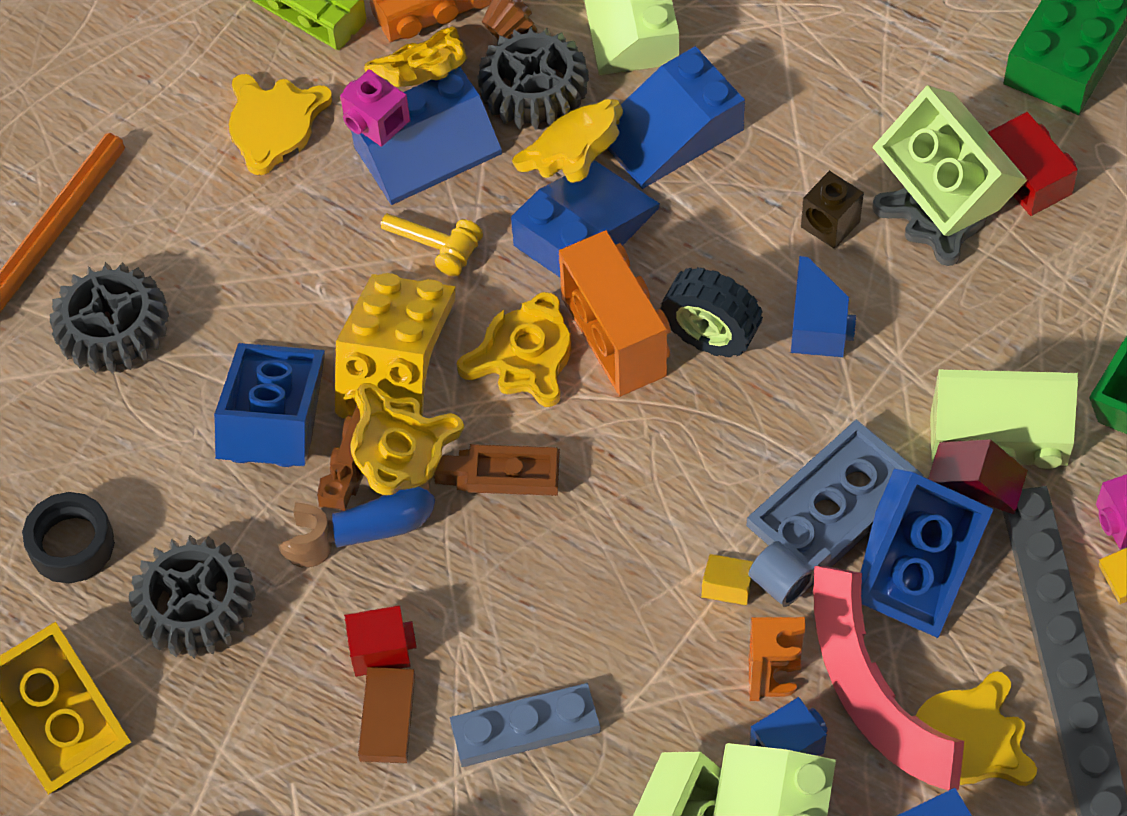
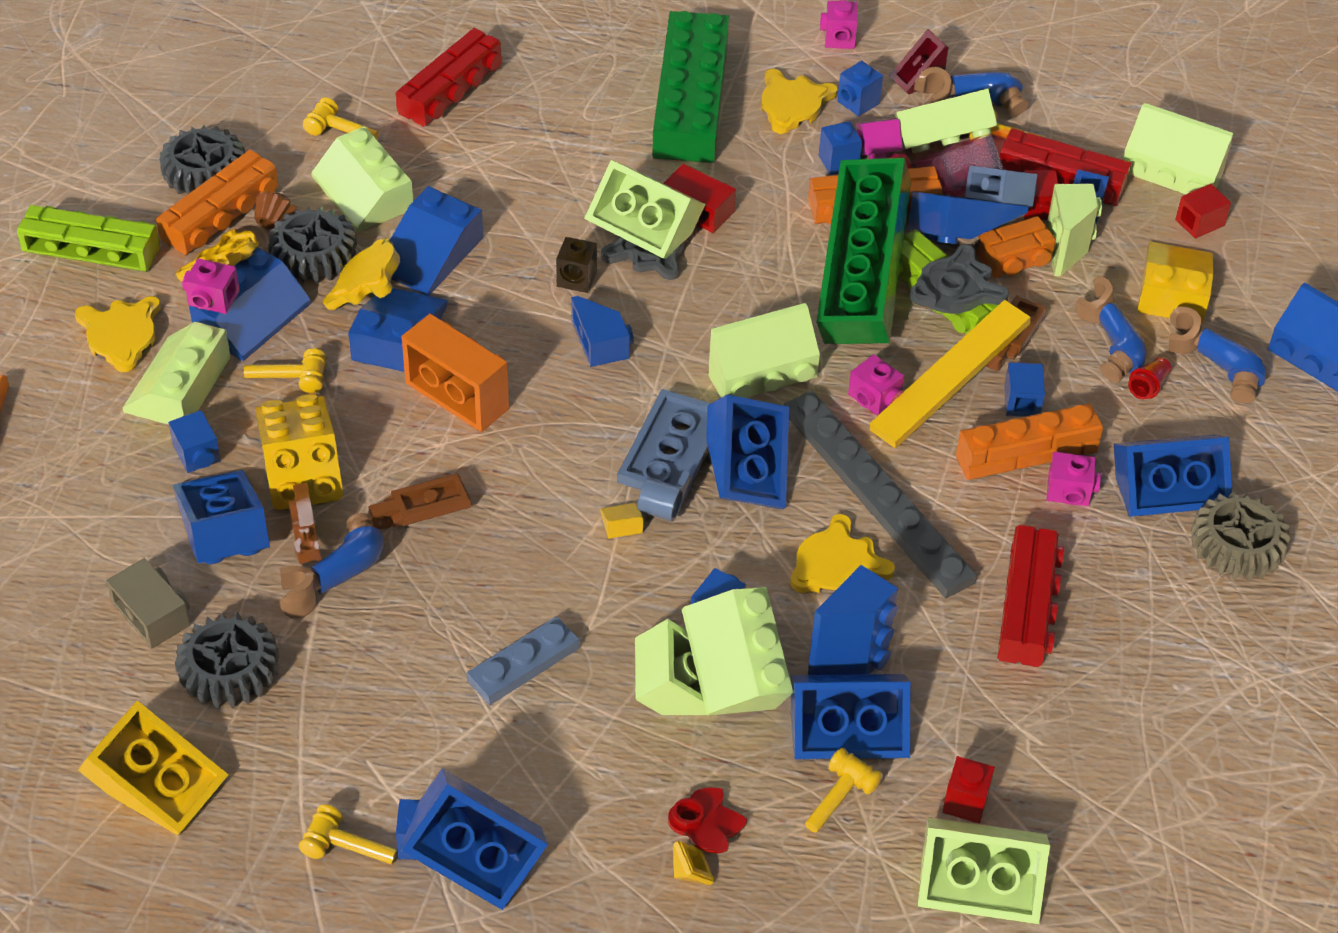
camera: 30 degrees left, 10 degrees down
black tyre [22,492,115,584] -> none
dark grey gear [49,262,169,374] -> none
red brick [344,605,417,677] -> none
yellow tile [350,383,464,495] -> none
dark orange tile [358,667,415,764] -> none
yellow tile [456,292,571,407] -> none
black wheel [660,267,763,357] -> none
orange hinge [748,617,805,701] -> none
coral tile [813,566,964,791] -> none
dark red slope [928,439,1028,514] -> none
none -> dark tan brick [106,558,190,648]
none -> yellowish green slope [123,322,231,425]
none -> blue brick [168,410,221,473]

